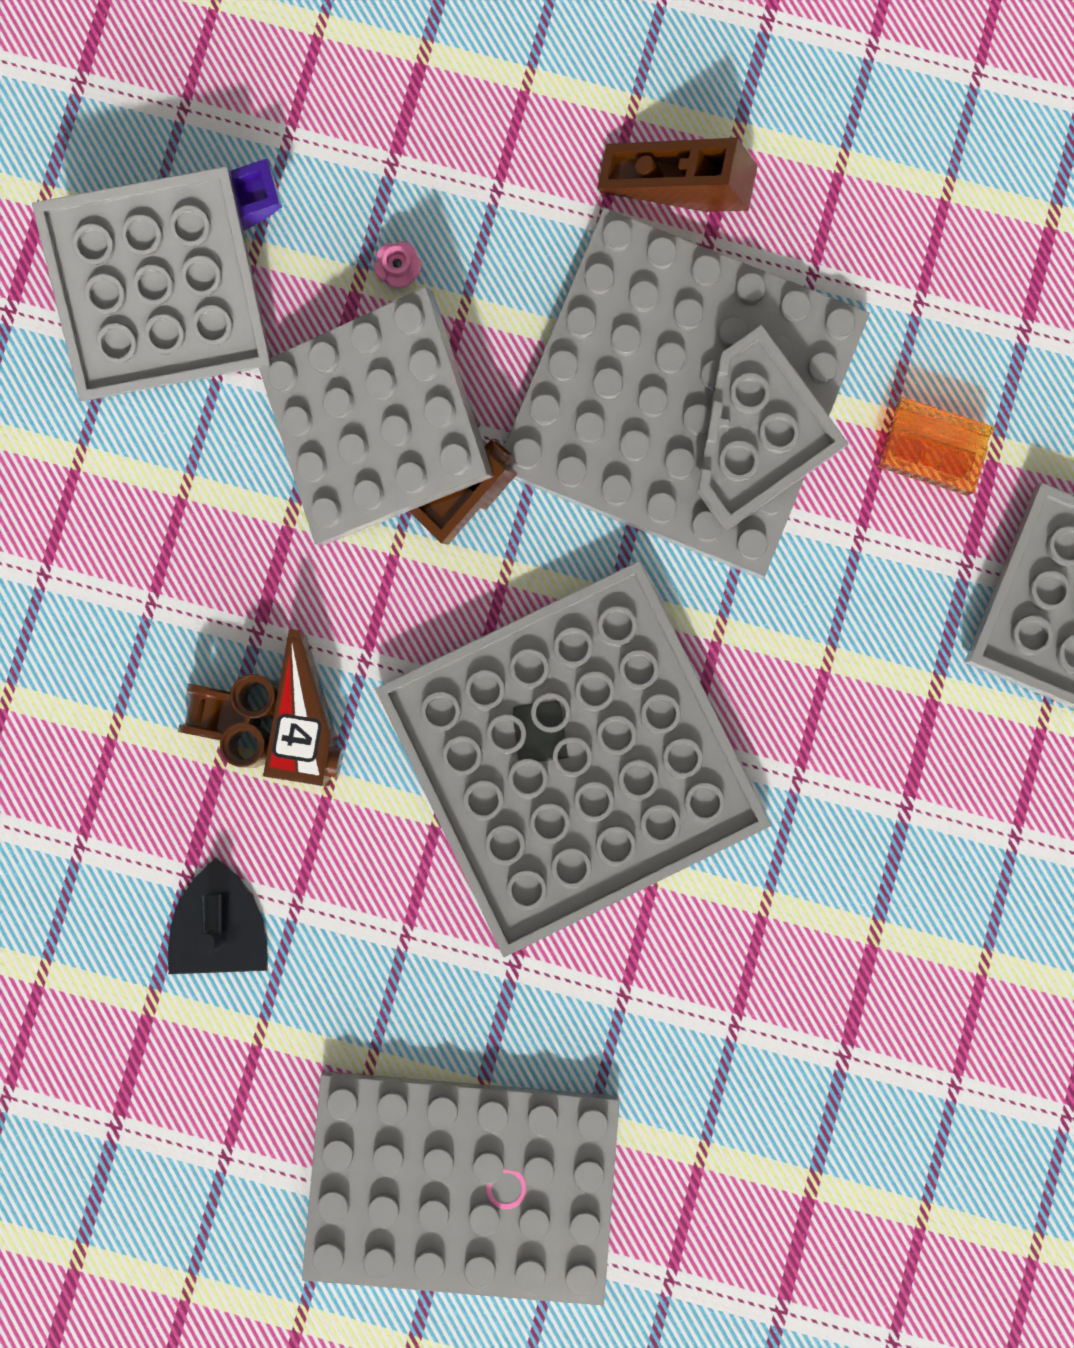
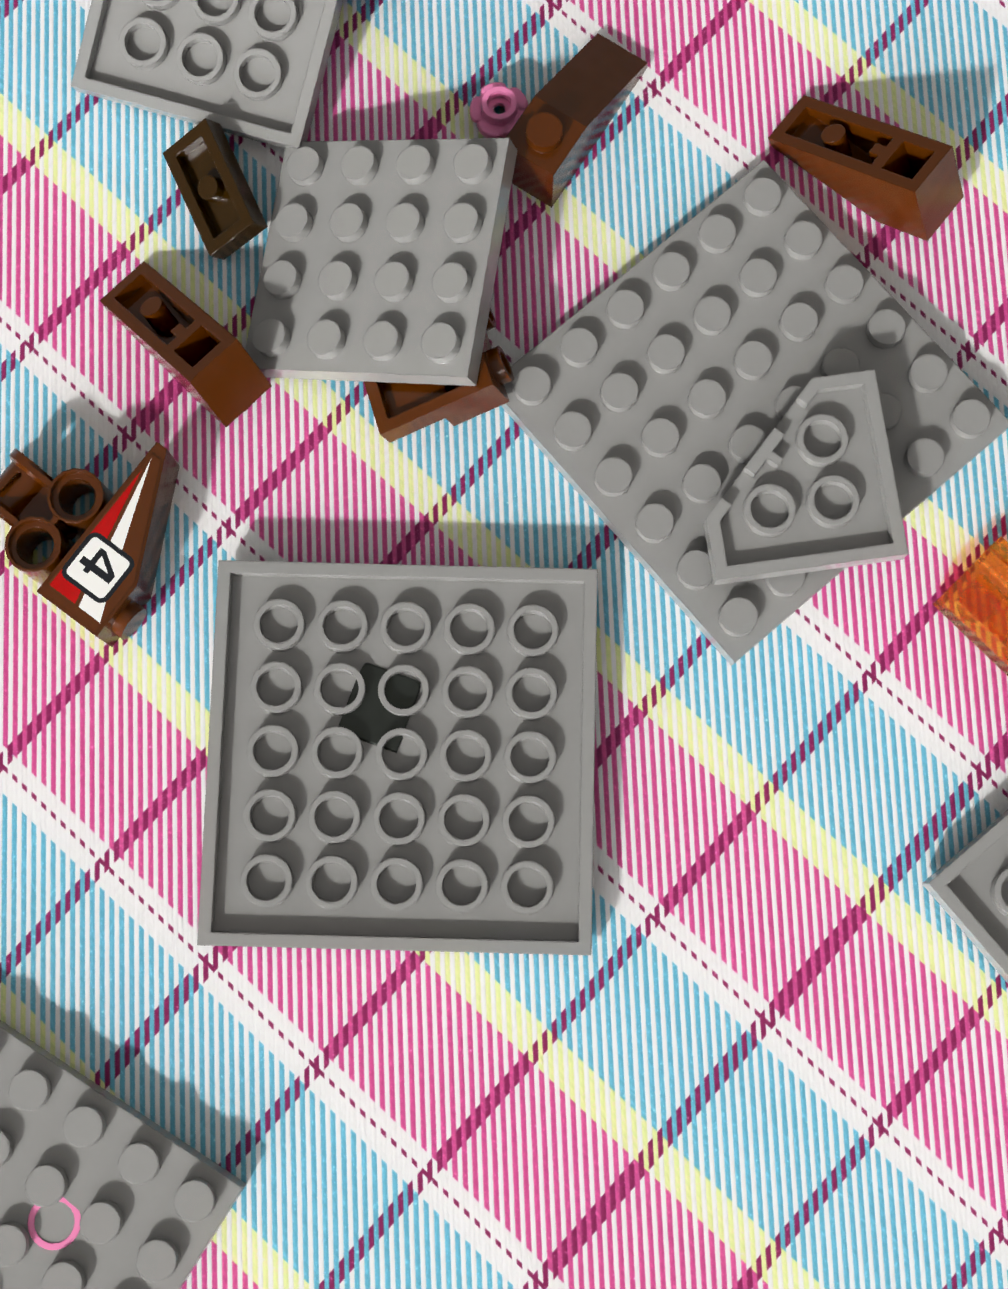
camera: 30 degrees right, 5 degrees down
none -> reddish brown slope [100,261,272,427]
none -> dark brown plate [163,118,268,260]
none -> reddish brown slope [506,33,648,208]

